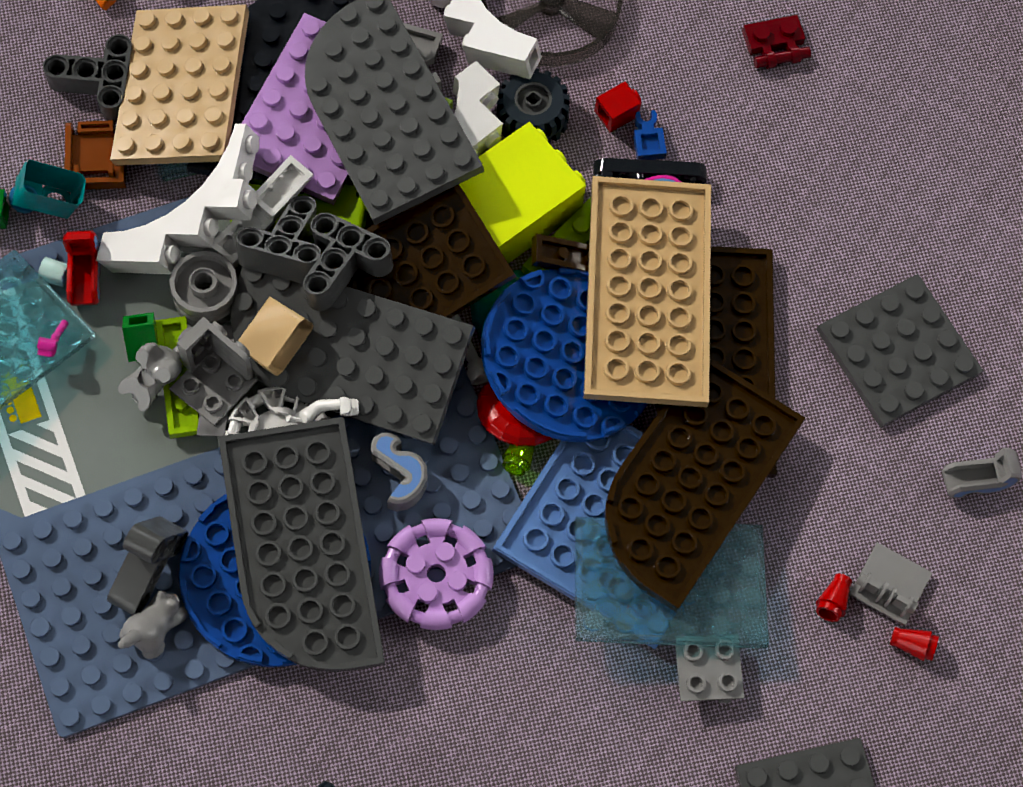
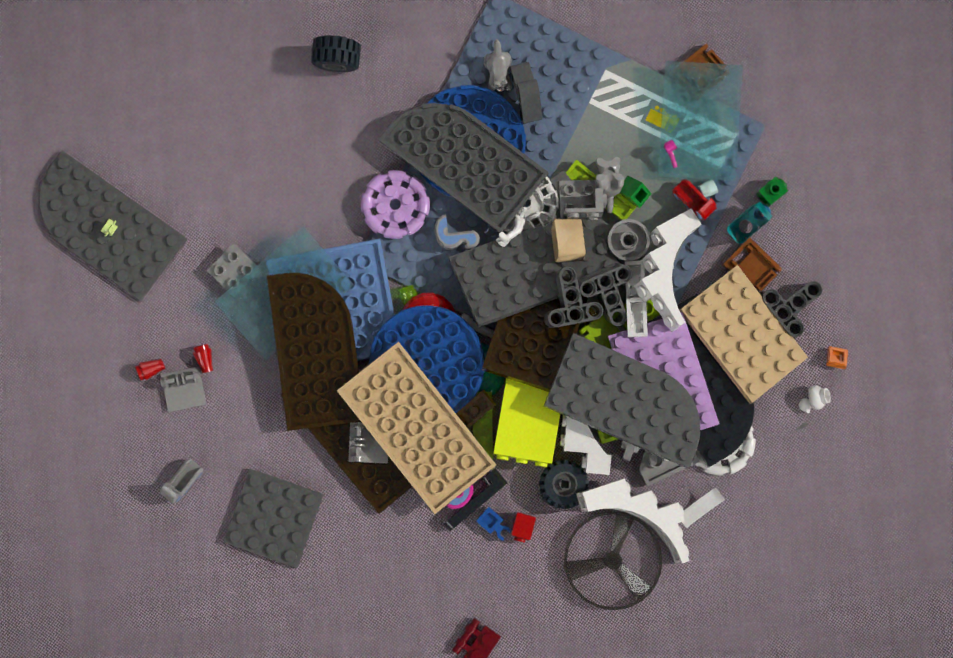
camera: 140 degrees right, 15 degrees up
none -> light grey hinge [349,422,388,463]

